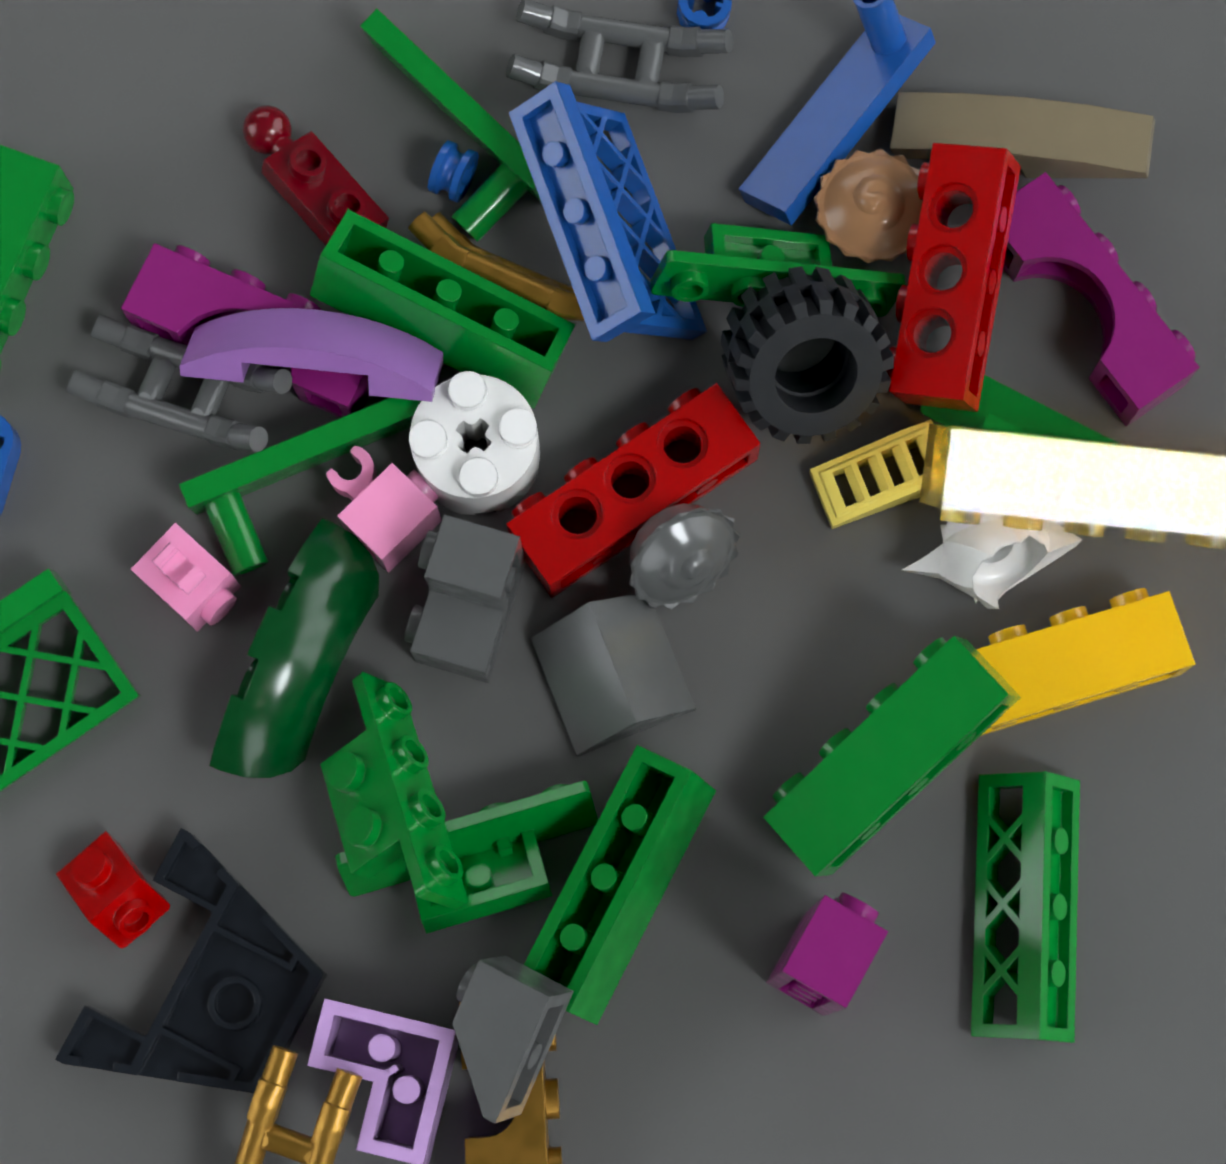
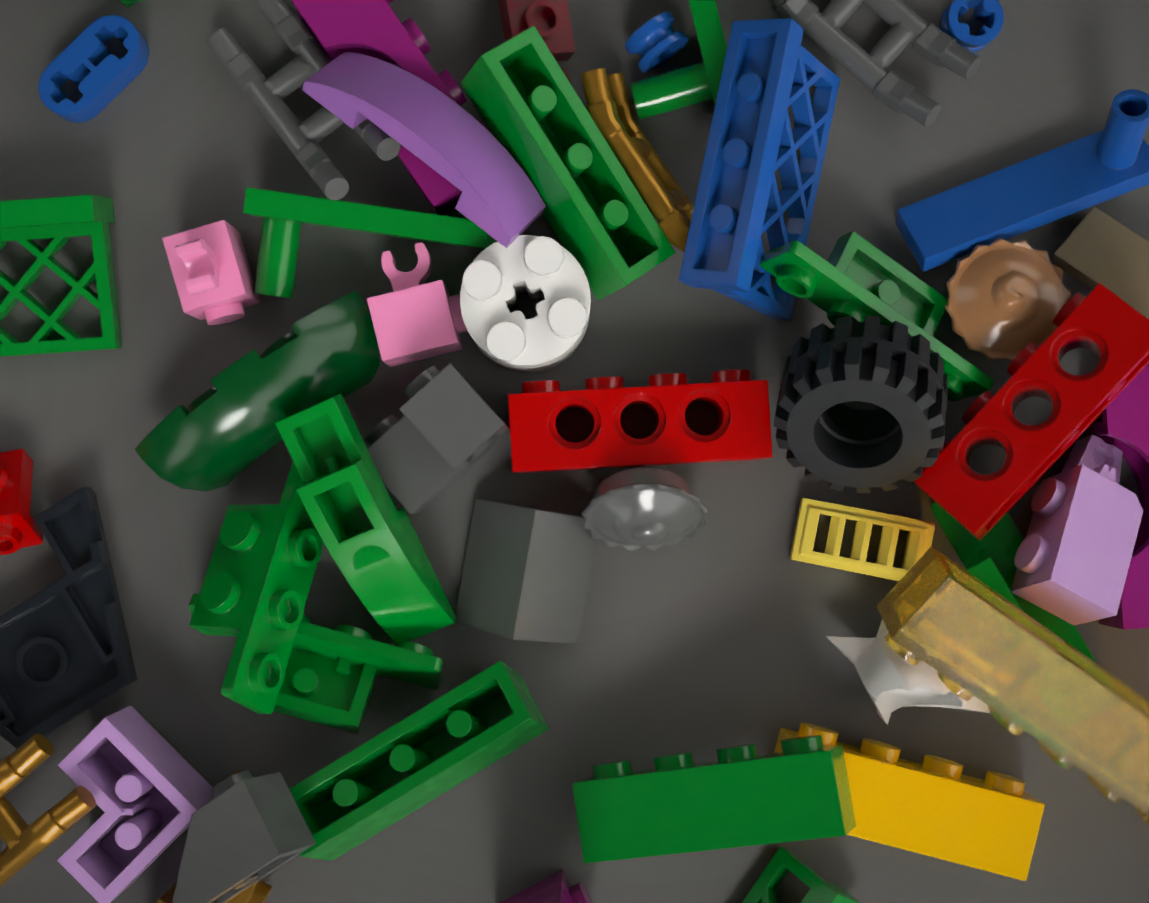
camera: 30 degrees right, 10 degrees up
none -> green slope [275,393,457,644]
none -> lavender hinge [1010,435,1143,626]

